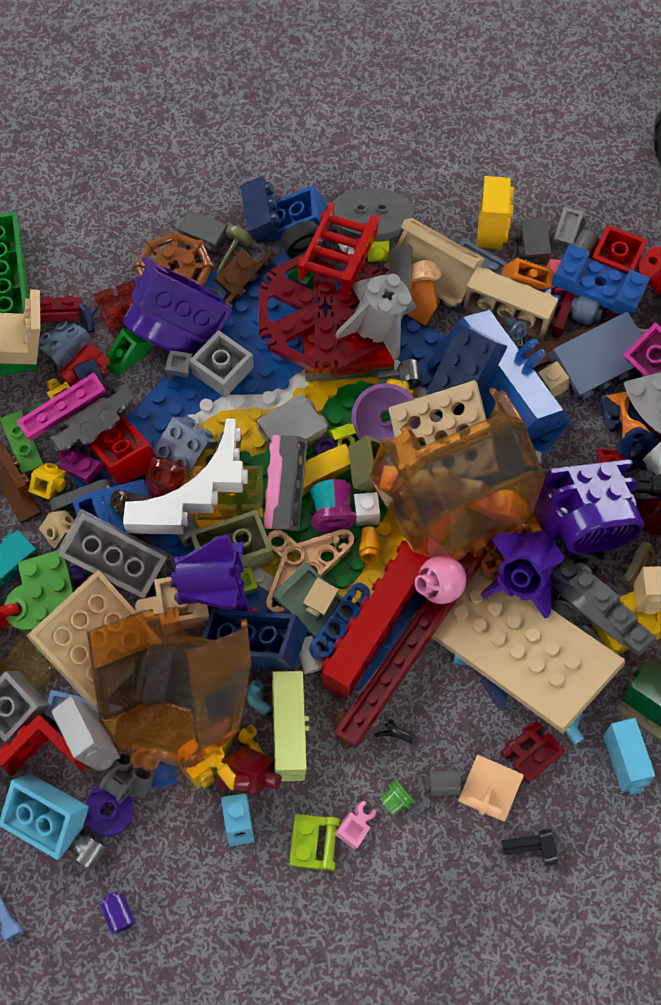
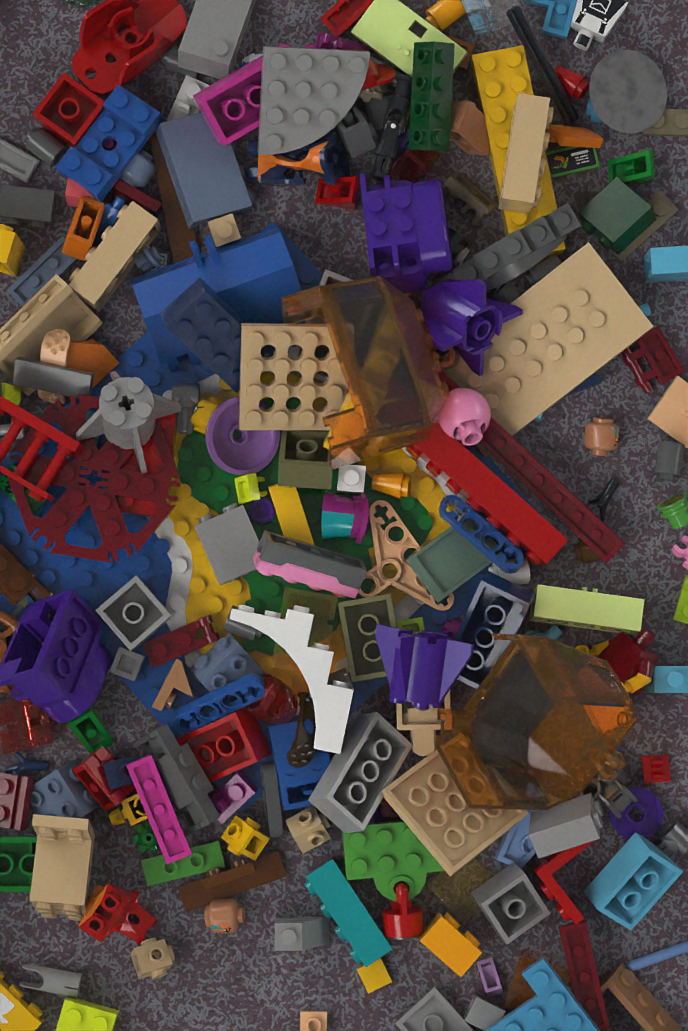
camera: 85 degrees left, 20 degrees up
tan brick [303,578,338,618] -> none
none -> dark red plate [142,615,220,668]
none -> medium nougat slope [152,659,194,711]
none -> blue beam [173,674,265,733]
none -> nougat head [584,417,620,456]
none -> red tile [641,755,670,783]

